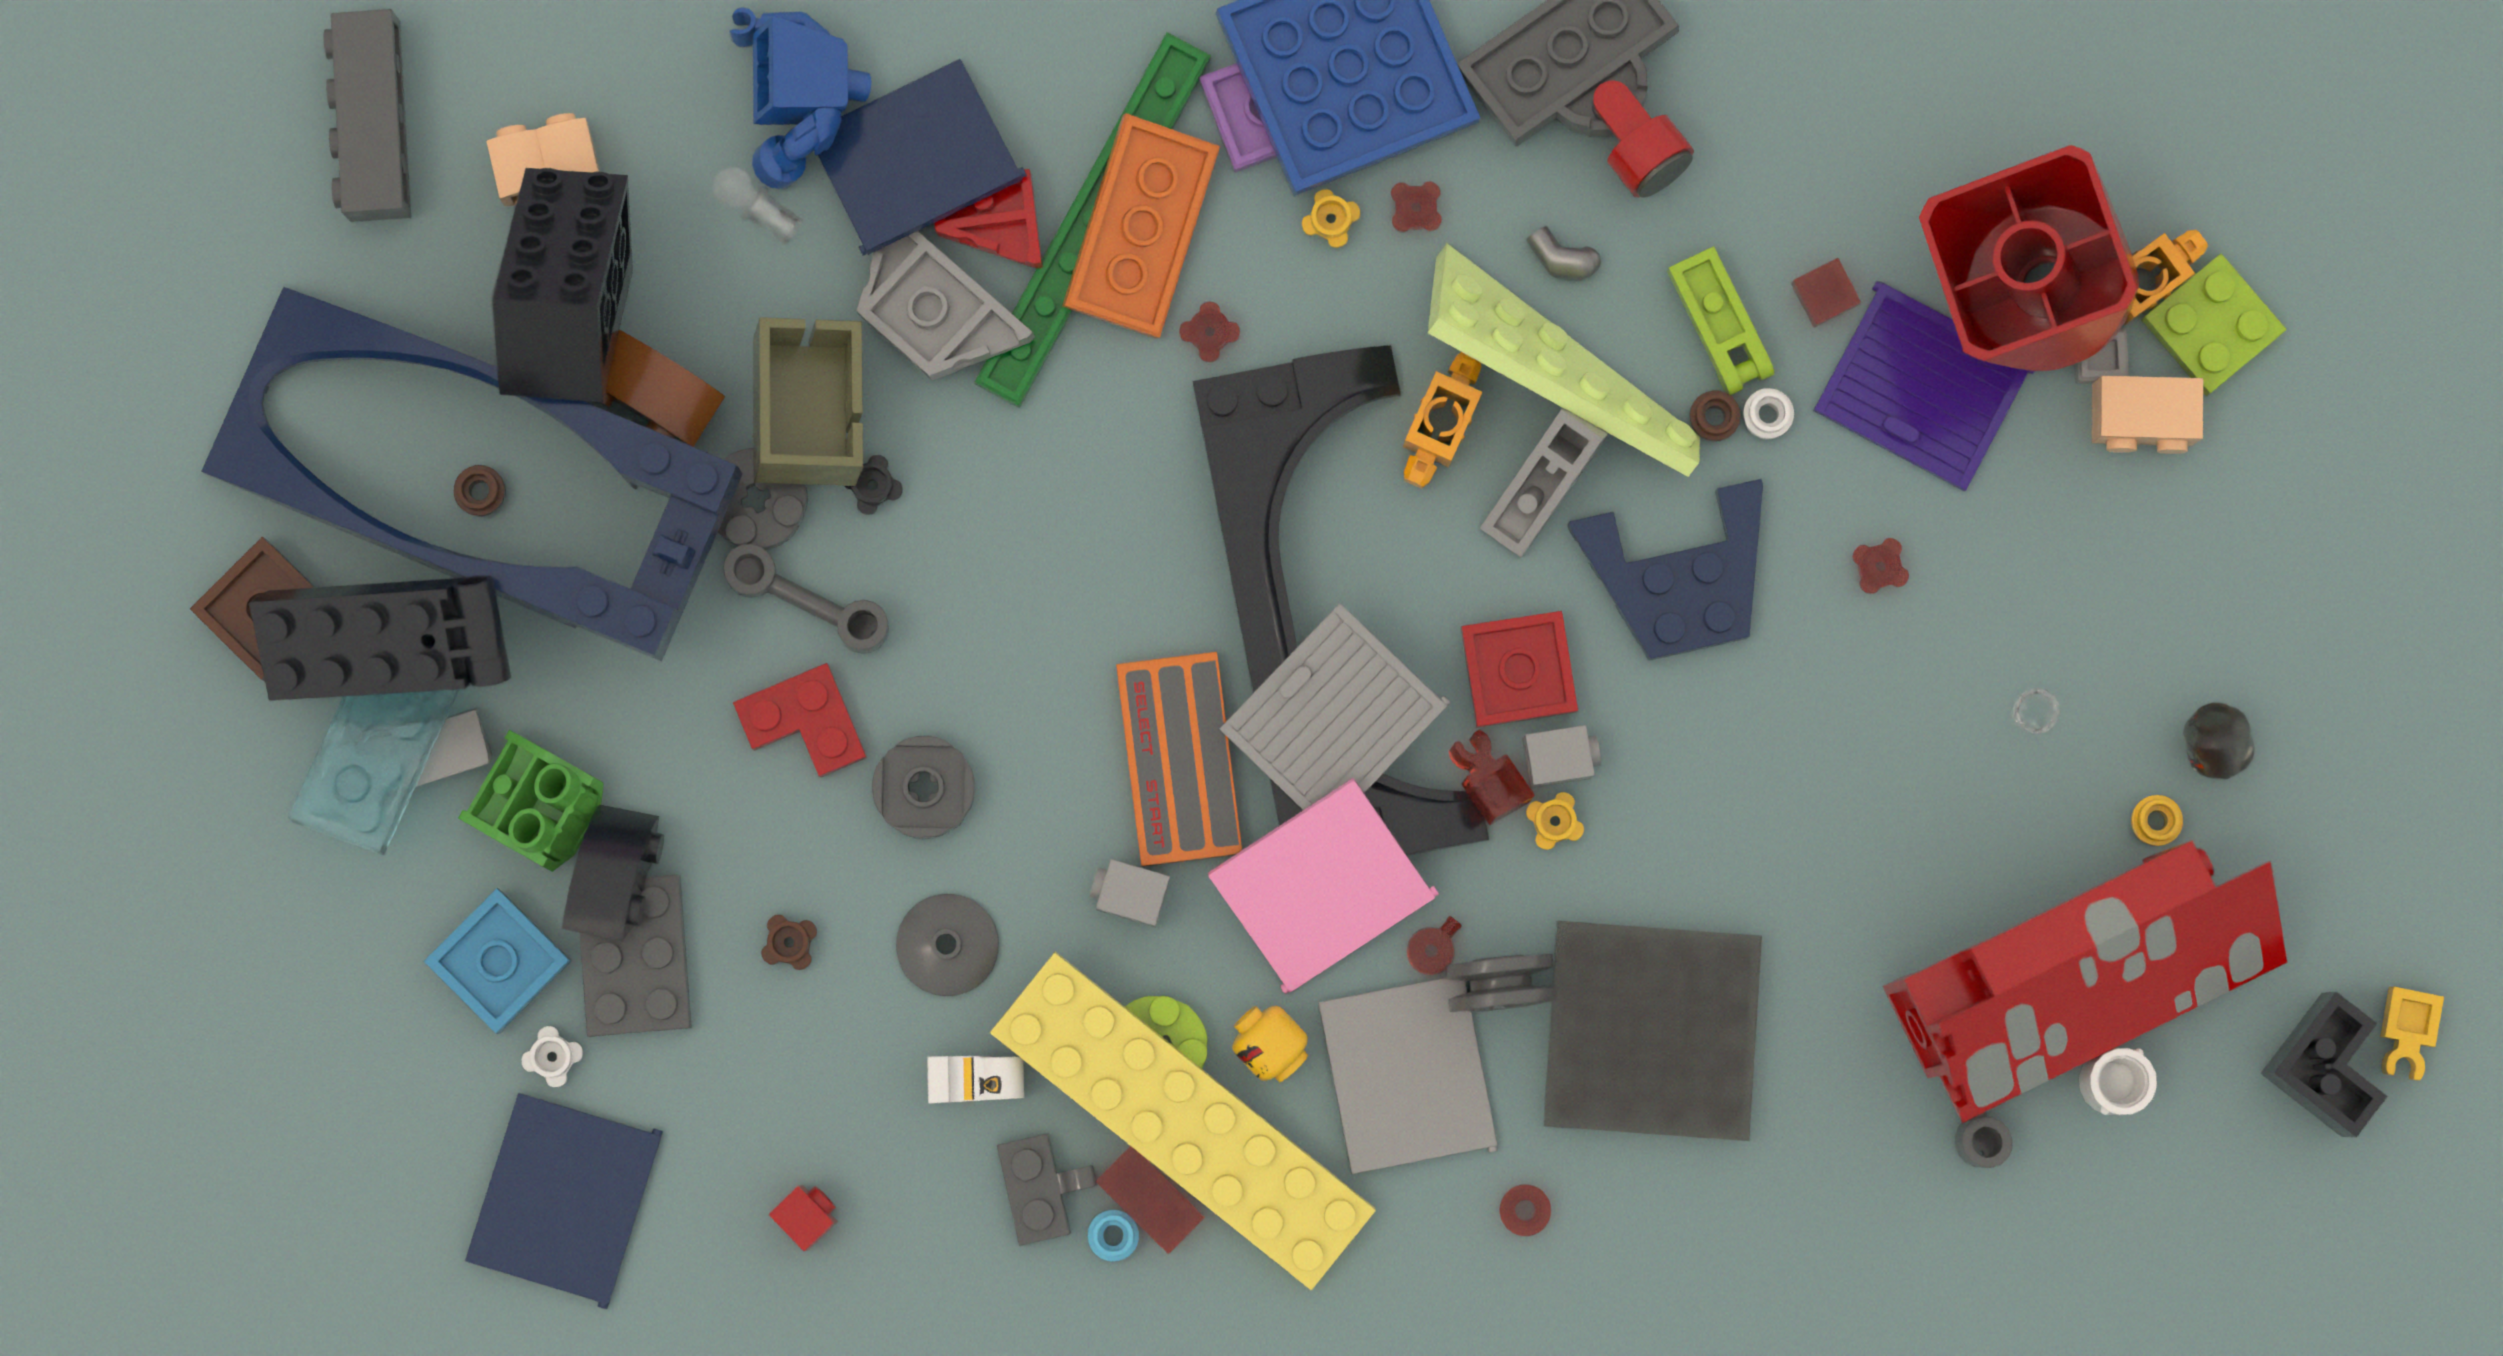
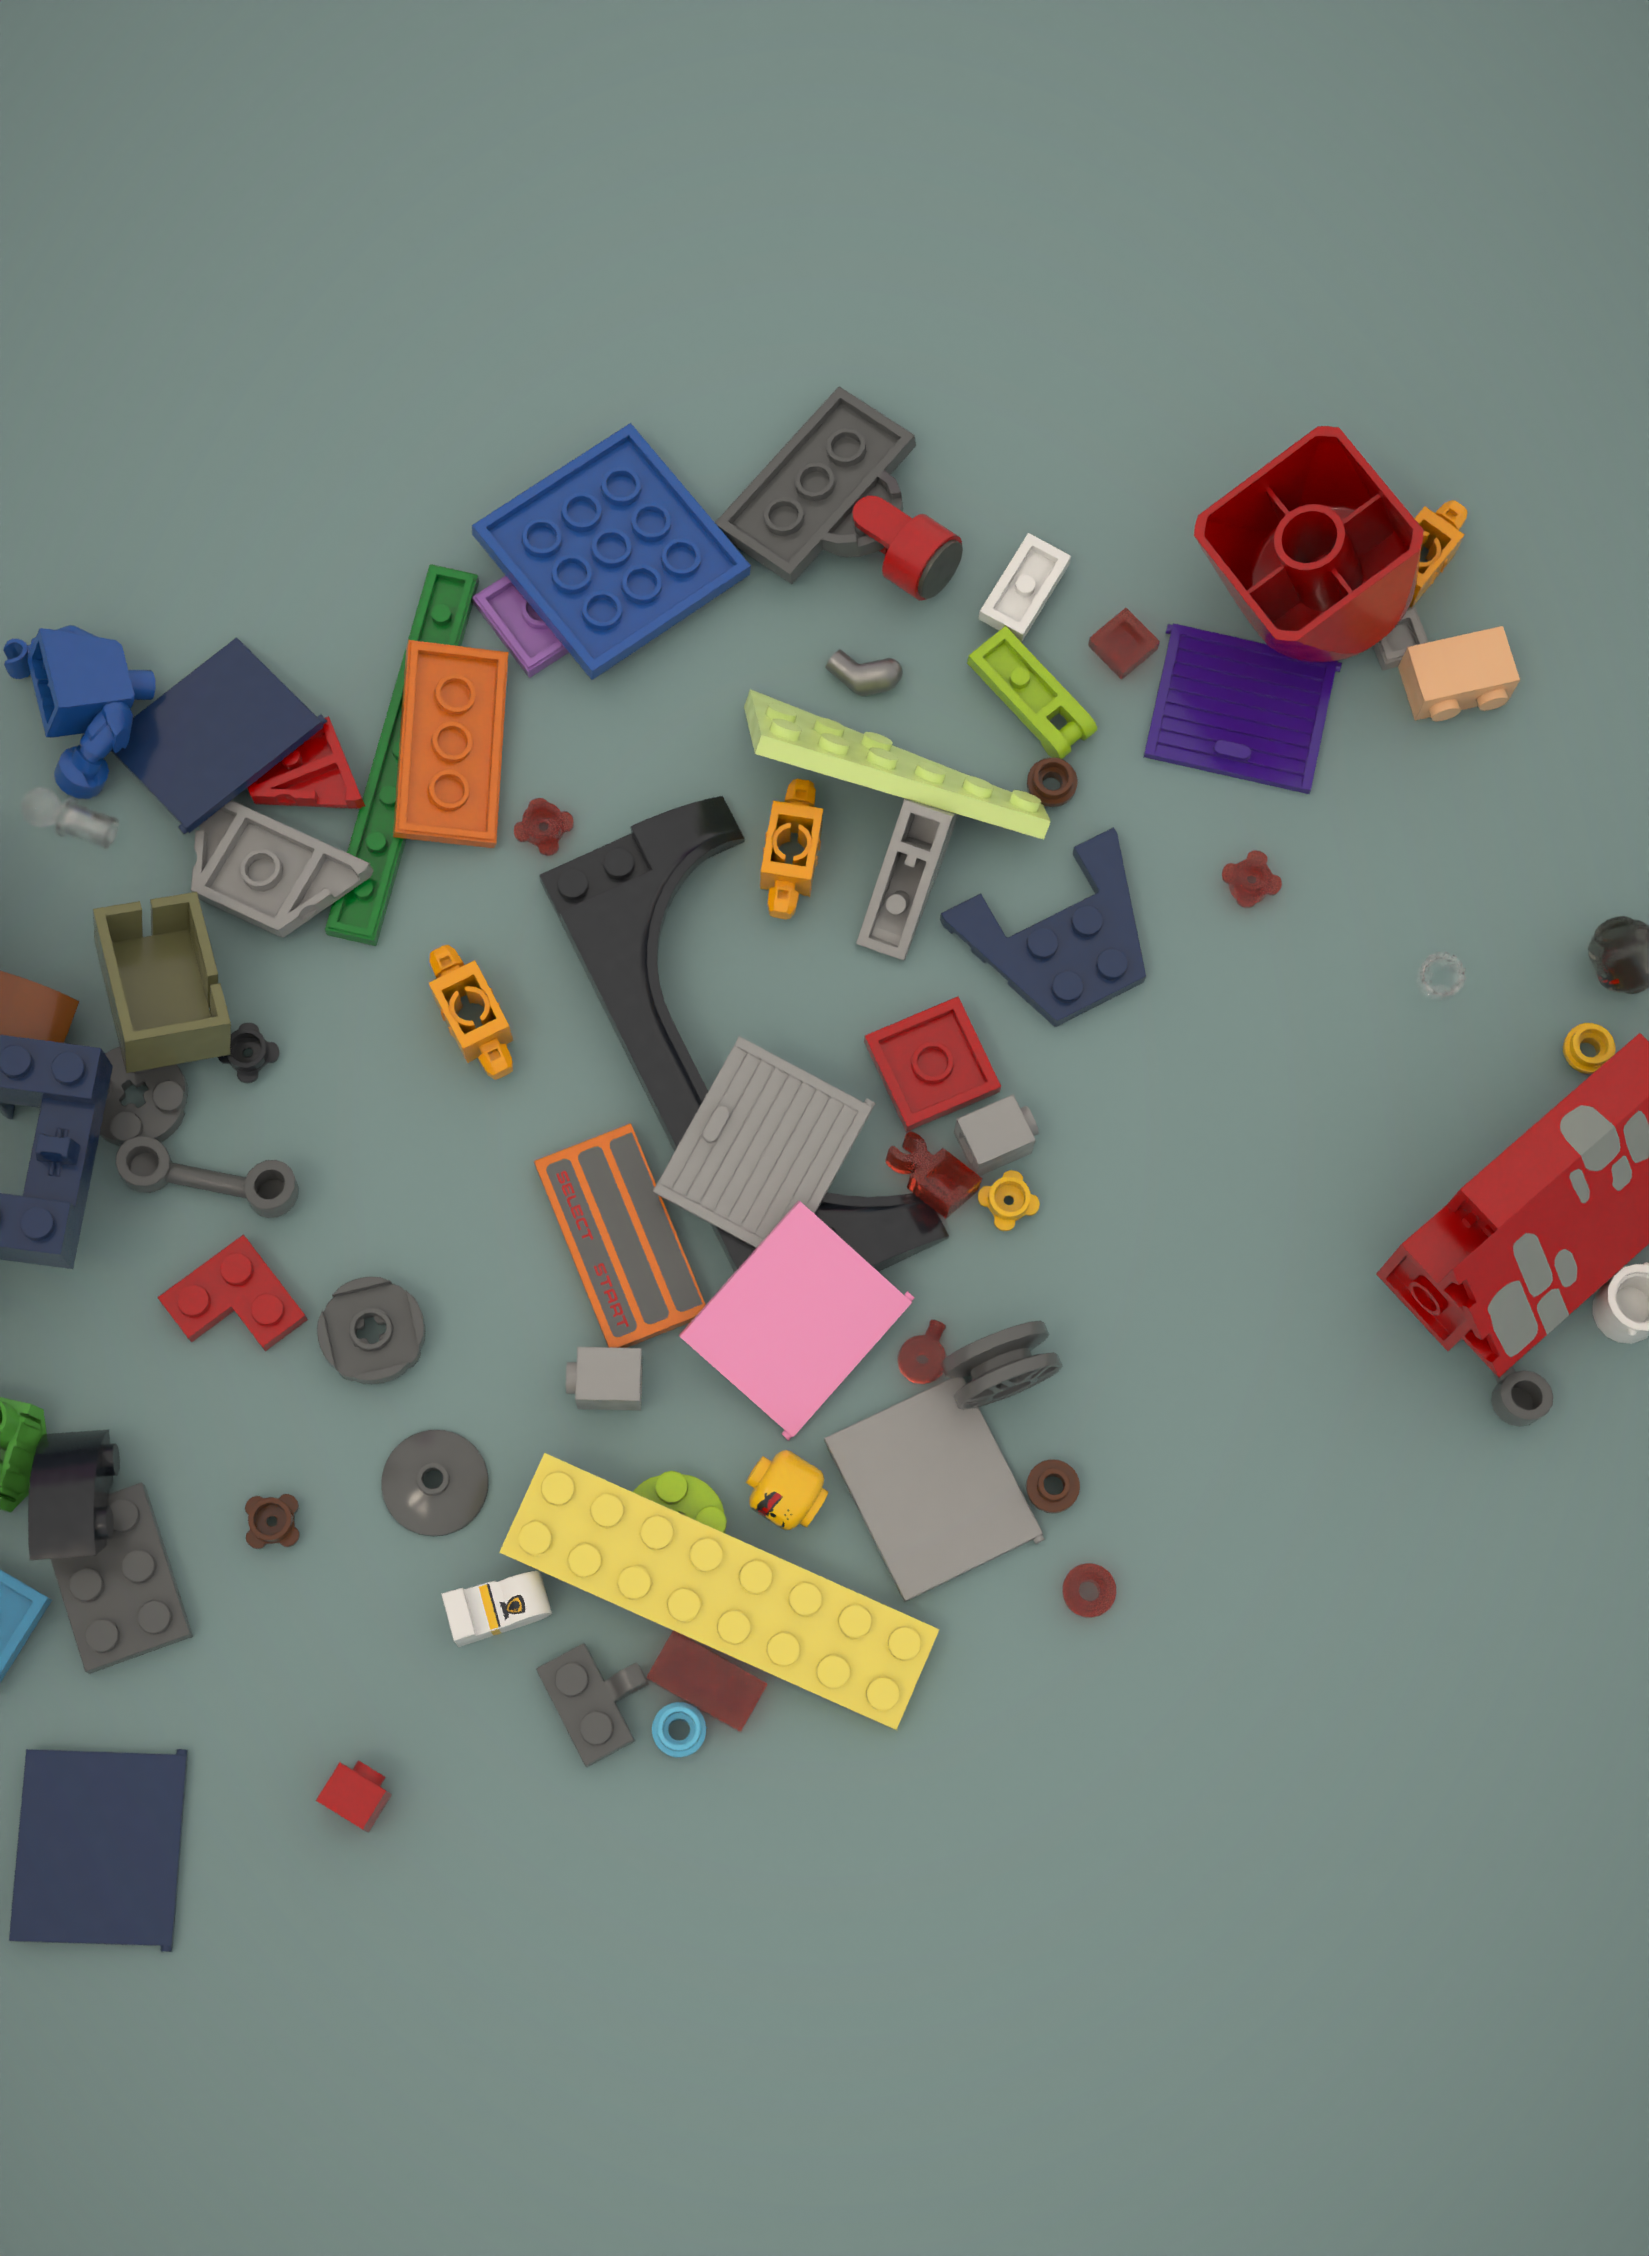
camera: 15 degrees left, 10 degrees down
white plate [522,1026,583,1087] -> none
yellow plate [1302,189,1360,248] -> none
clear red plate [1391,181,1442,232] -> none
clear smoke plate [1543,921,1762,1141] -> none
white plate [1743,388,1794,439] -> none
lime plate [2141,253,2287,396] -> none
none -> light orange piece [429,945,513,1080]
none -> white plate [979,533,1071,642]
none -> reddish brown plate [1026,1459,1080,1513]

